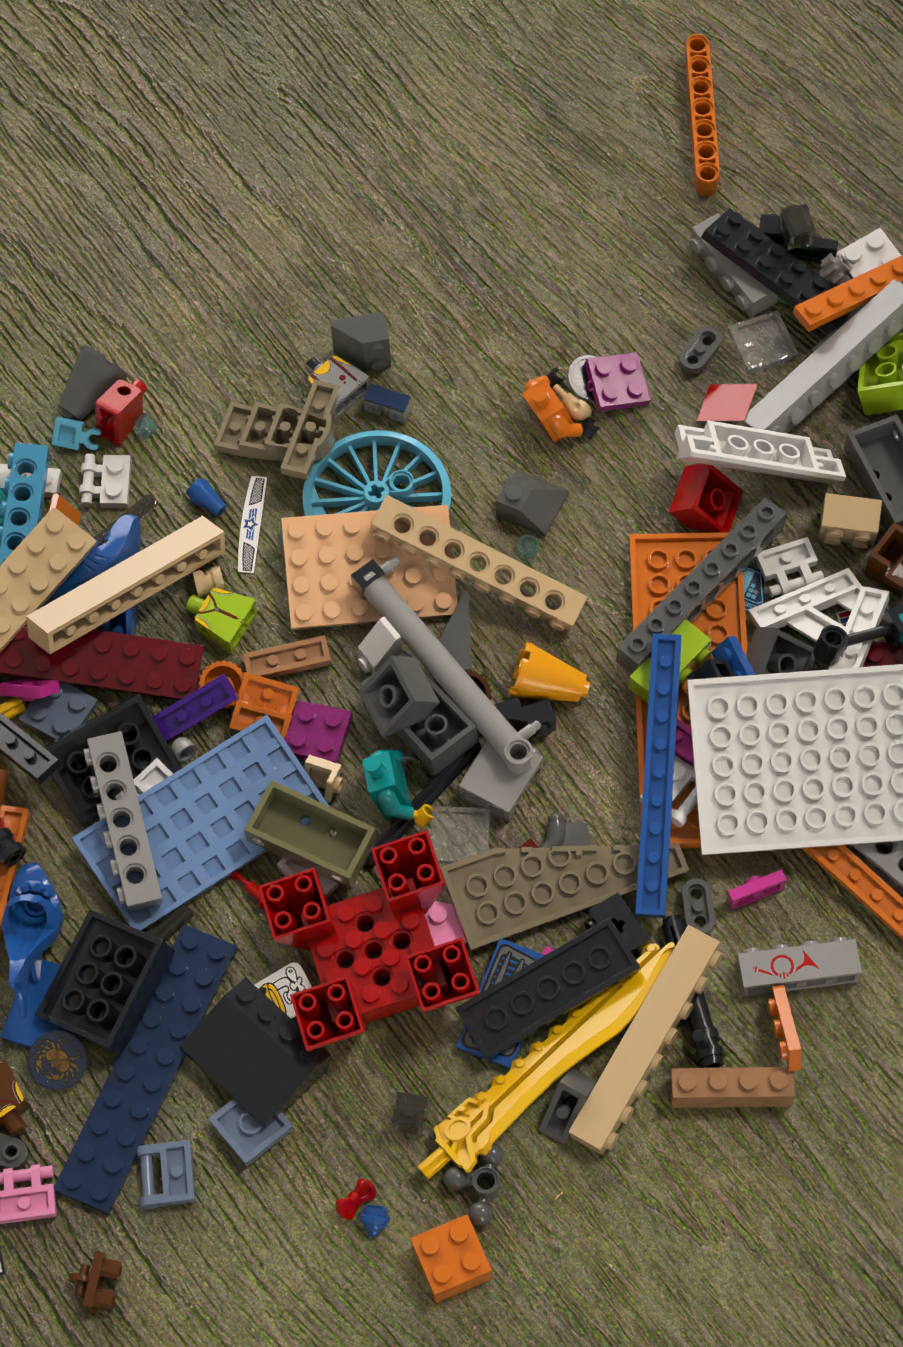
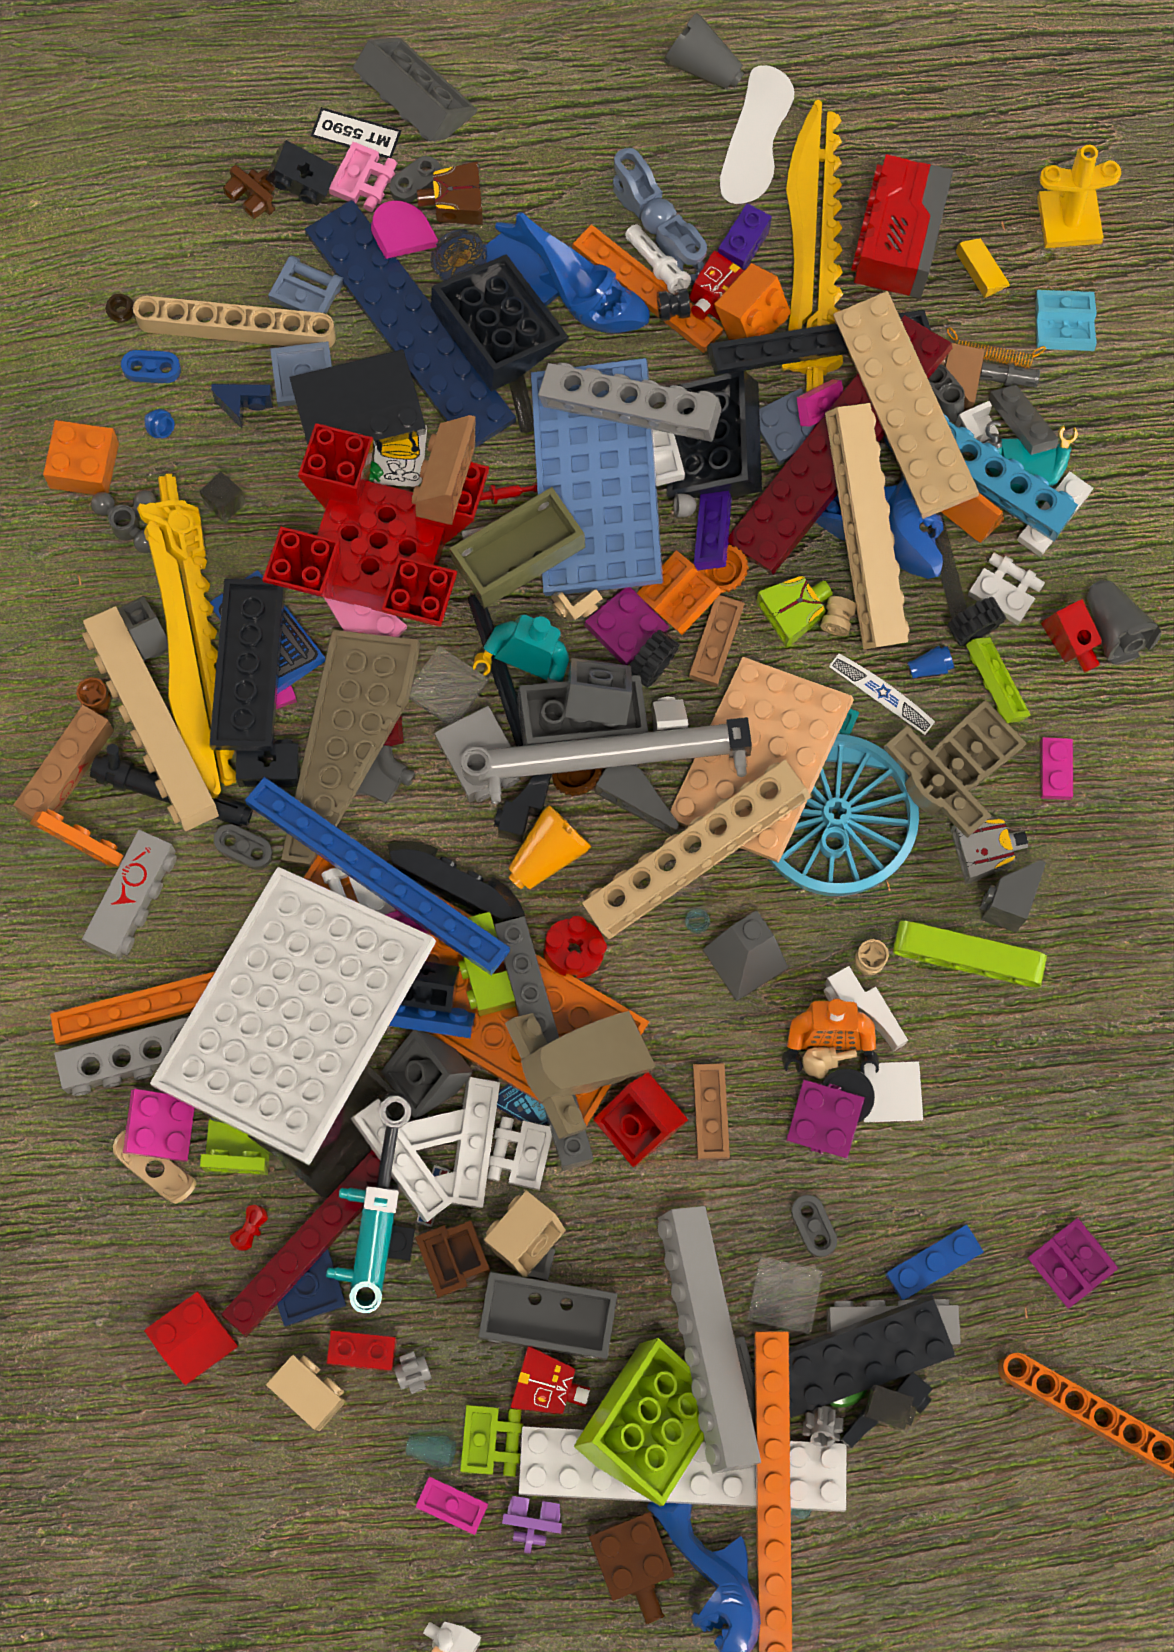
camera: 115 degrees right, 10 degrees up
medium azure plate [52,417,102,450] -> none
clear light blue hinge [135,412,159,436] -> none
red piece [335,1178,376,1220] -> none
dark blue piece [364,383,412,424] -> none
white slope [674,421,846,484] -> none
sticker [697,384,757,421] -> none
dark pink plate [726,869,787,911] -> none
none -> dark orange wheel [76,677,111,715]
none -> dark brown plate [105,294,134,323]
none -> blue plate [121,350,181,383]
none -> tan beam [133,296,336,348]
none -> dark blue slope [211,384,273,428]
none -> black brick [266,140,337,206]
none -> dark pink tile [371,201,438,259]
none -> black brick [387,841,525,924]
none -> medium nougat slope [412,415,476,525]
none -> dark tan slope [505,1011,656,1139]
none -> red plate [543,916,607,978]
none -> black tyre [630,630,680,688]
none -> medium nougat plate [693,1063,730,1160]
none -> white slope [824,966,908,1052]
none -> tan wheel [854,939,889,976]
none -> white sticker [861,1062,923,1122]
none -> blue plate [885,1225,984,1300]
none -> lime beam [893,921,1047,988]
none -> black tyre [947,597,1006,646]
none -> lime plate [966,637,1031,723]
none -> magenta slope [1027,1217,1119,1309]
none -> dark pink plate [1040,737,1073,800]

